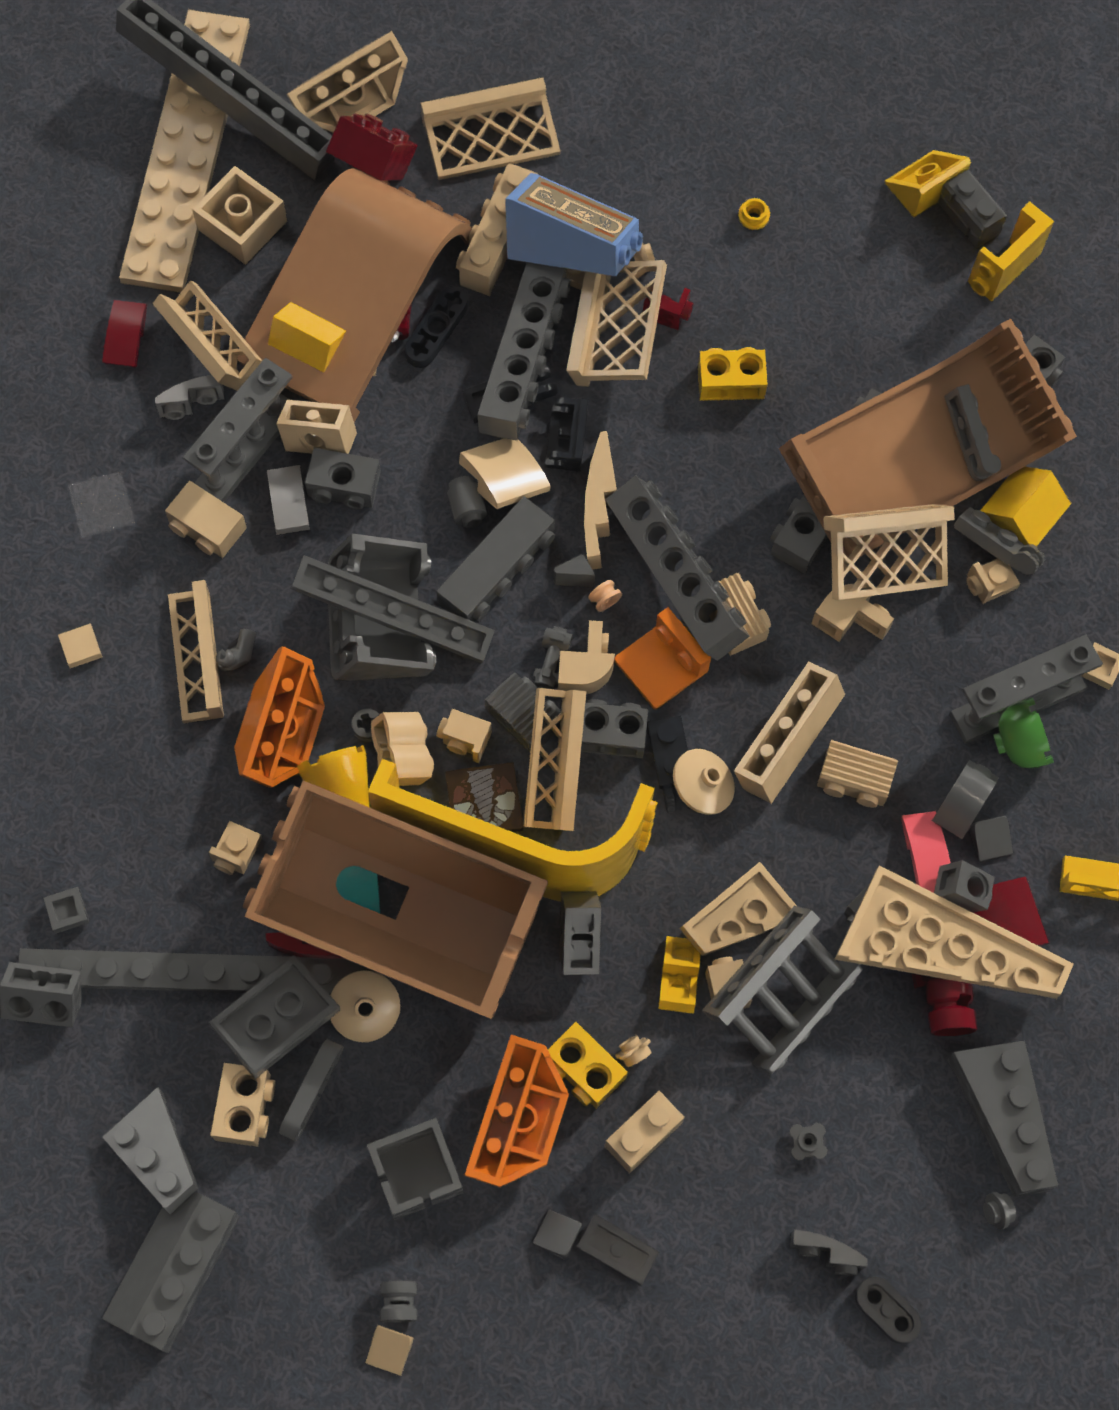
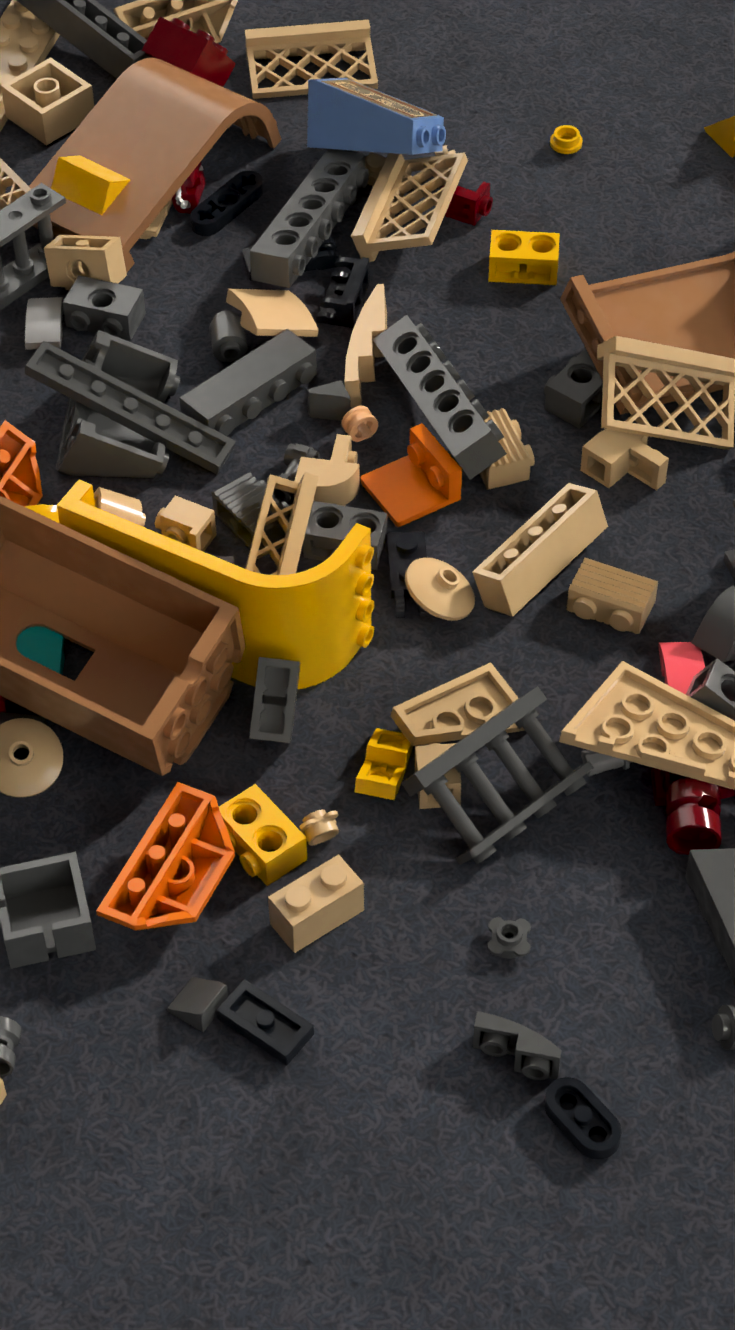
camera: 10 degrees right, 20 degrees down
tan brick [456,163,538,296] -> none

